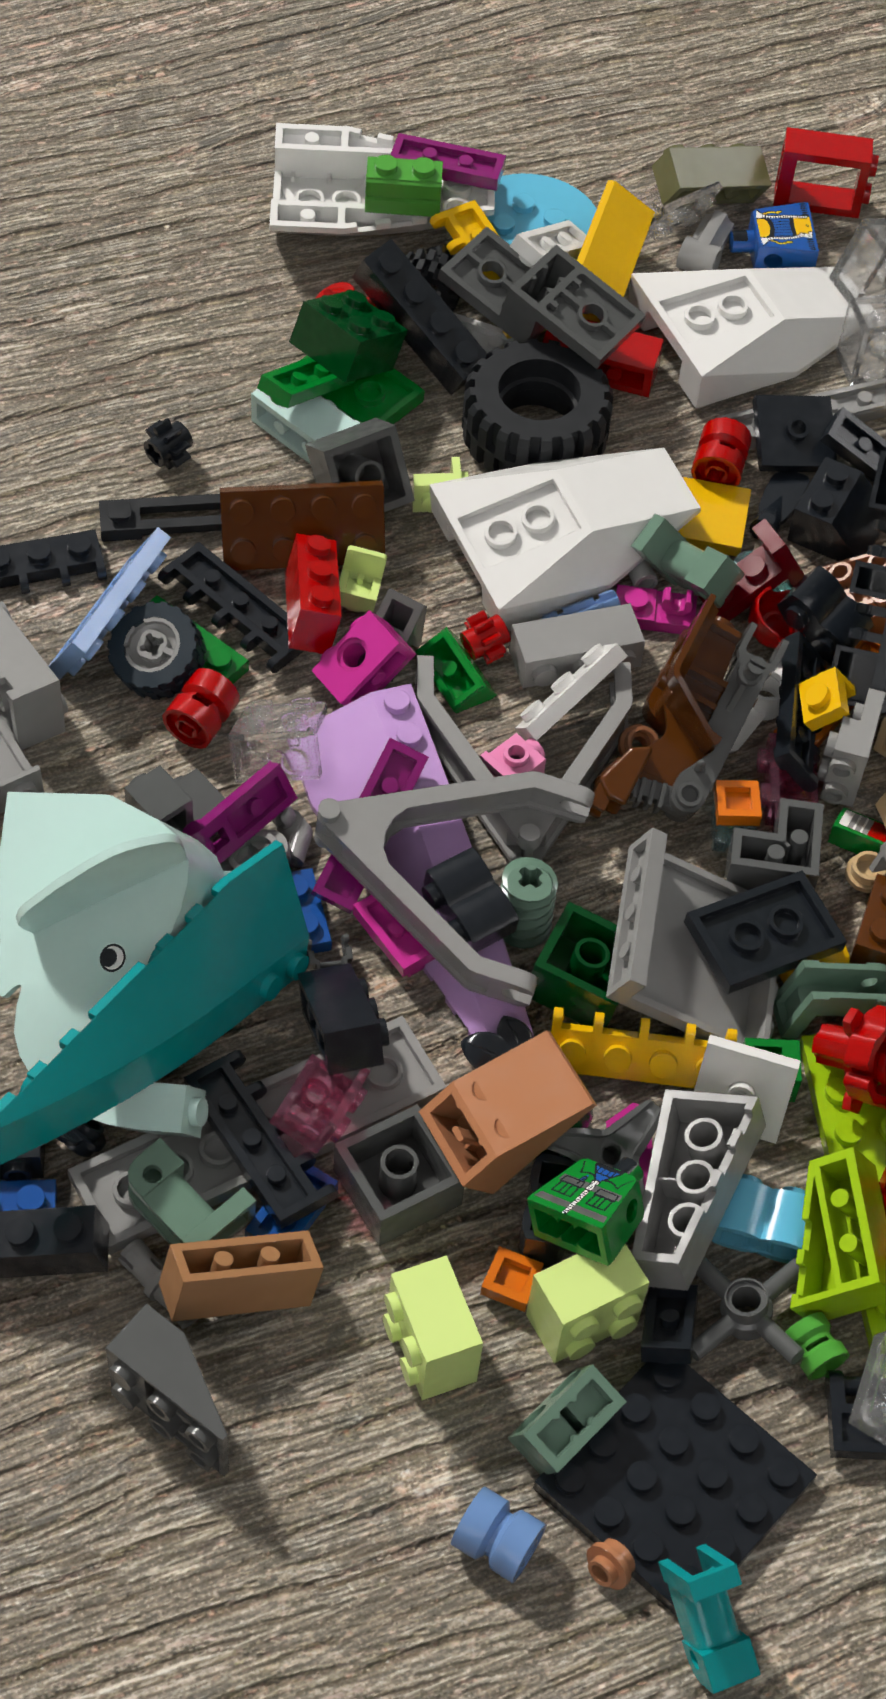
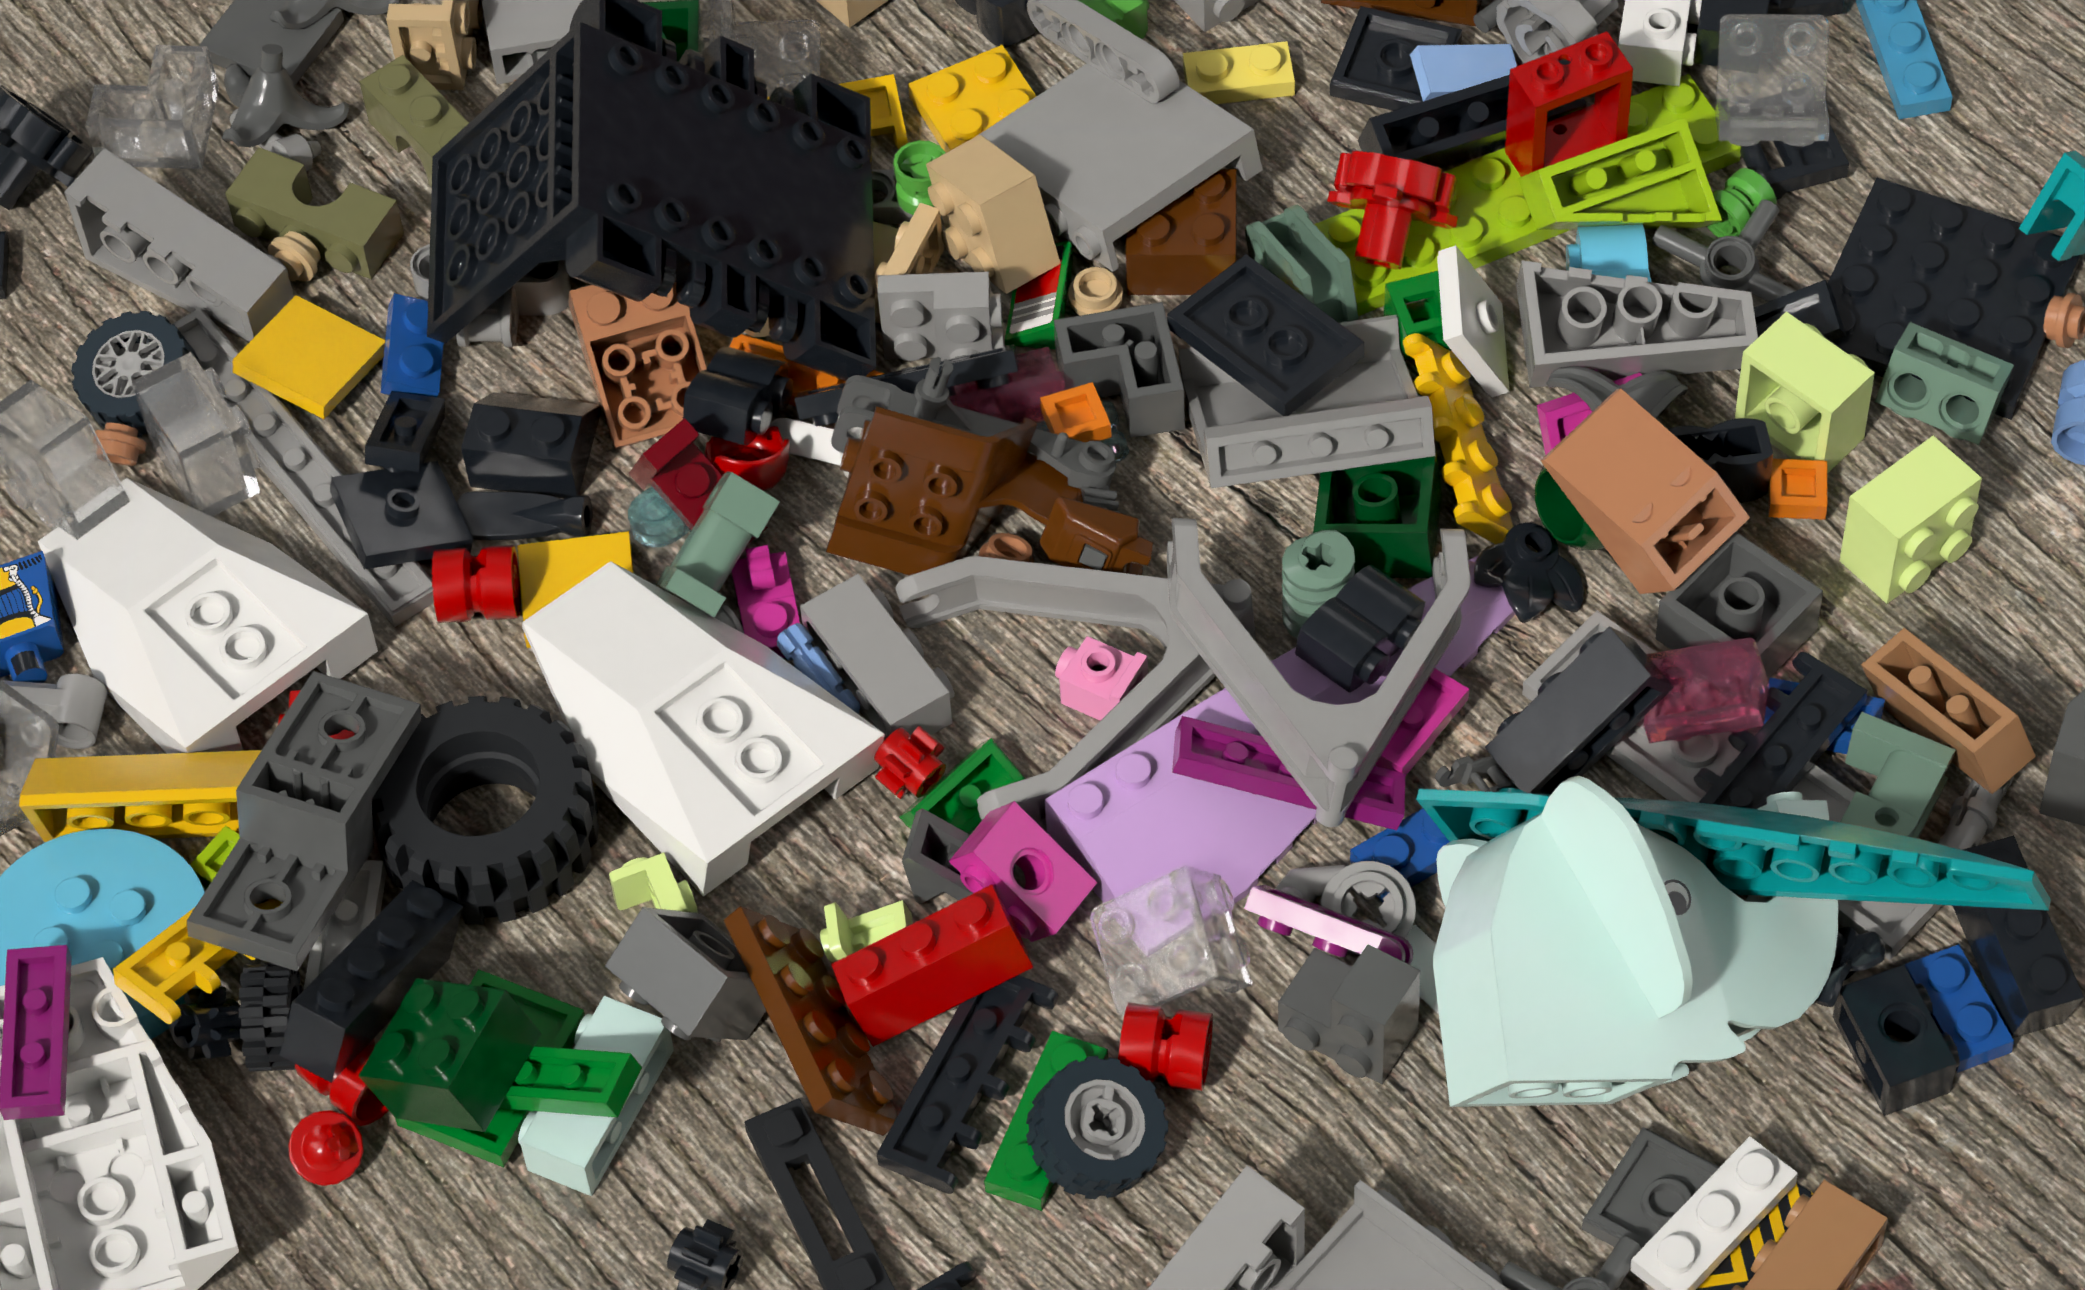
camera: 100 degrees left, 0 degrees up
light blue plate [49,527,171,680] -> none
bright green brick [365,155,443,217] -> none
white plate [510,220,586,268] -> none
white plate [515,643,628,741] -> none
green torso [527,1157,644,1266] -> none
yellow bracket [798,667,856,732] -> none

